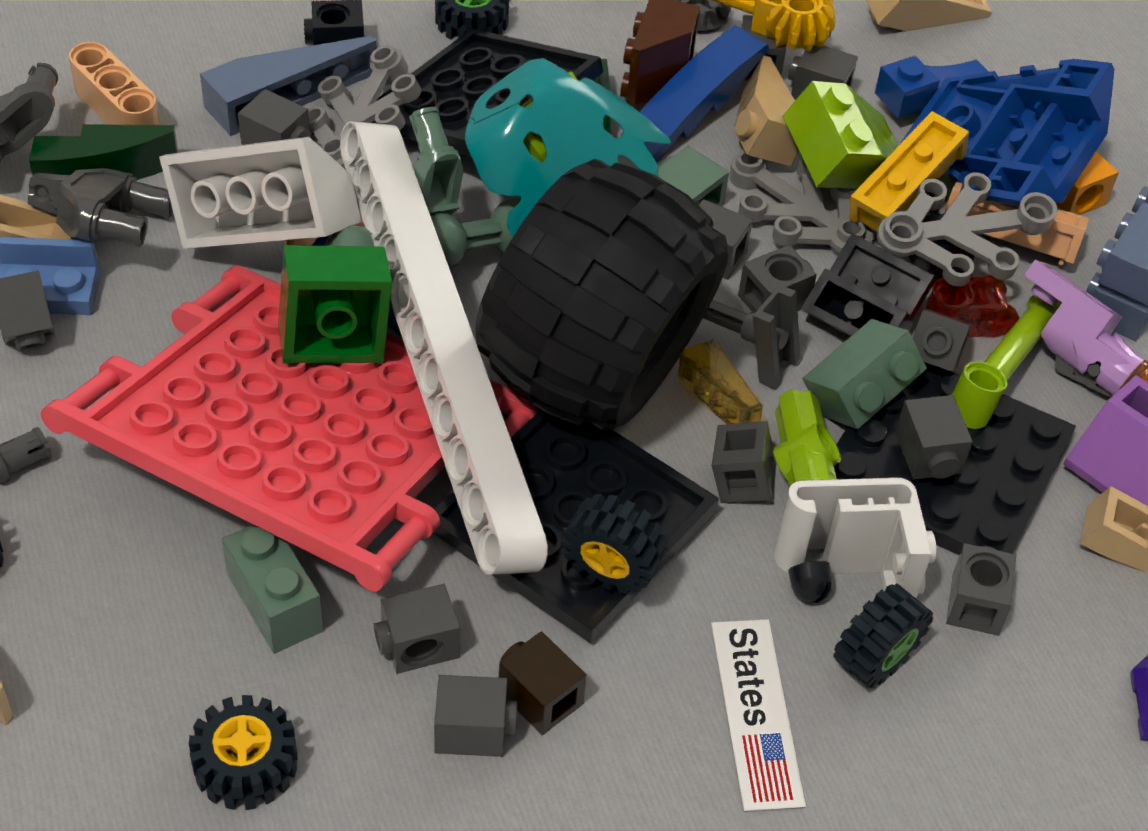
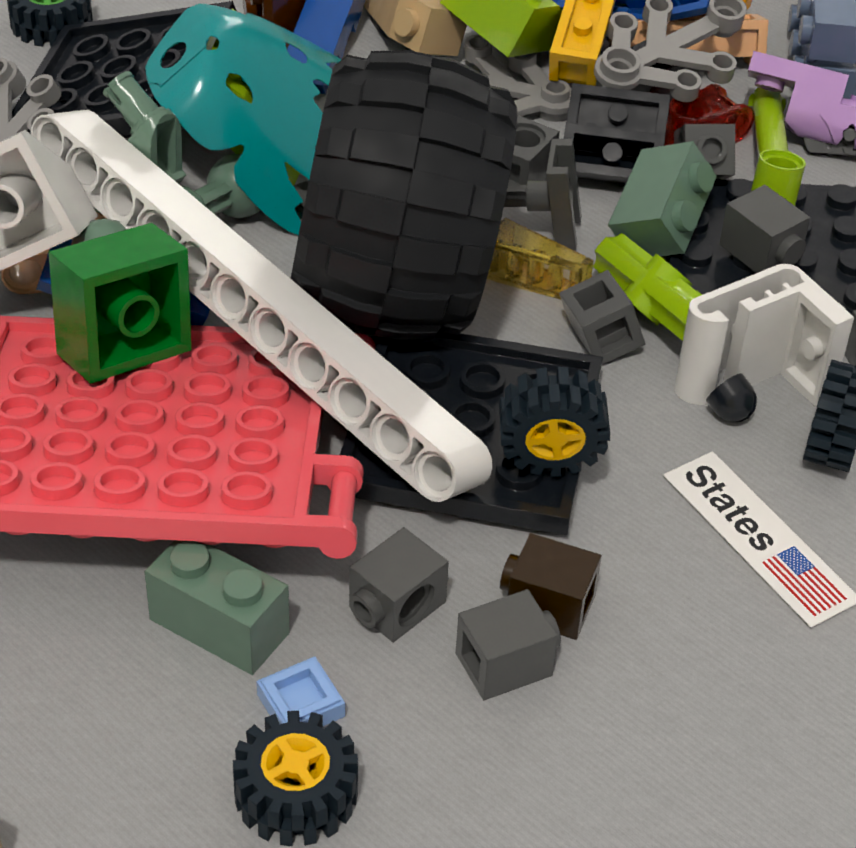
camera: 25 degrees left, 5 degrees down
none -> light blue tile [256,656,345,726]

